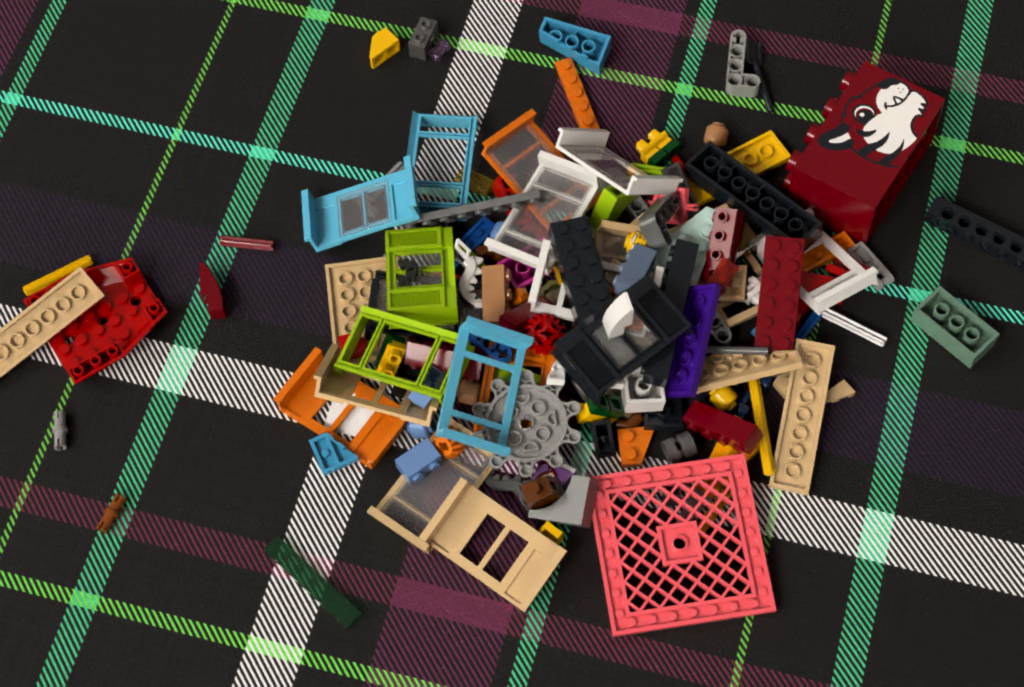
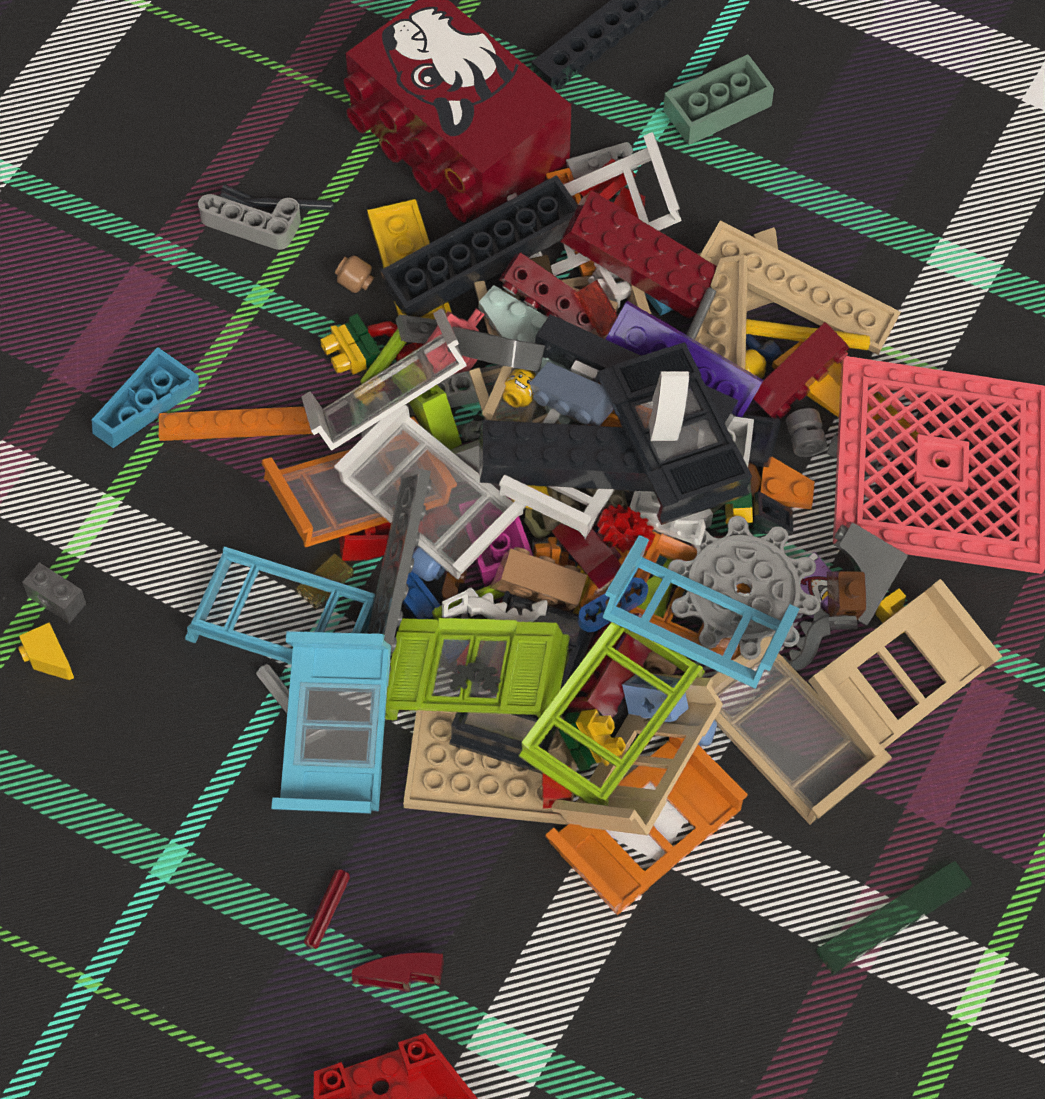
camera: 80 degrees left, 0 degrees up
dark azure wing [309,432,359,476] -> none
medium blue brick [395,438,442,485] -> none
clear purple bush [428,38,451,62] -> none
orange gear [432,424,466,459] -> none
axle [821,308,888,347] -> none

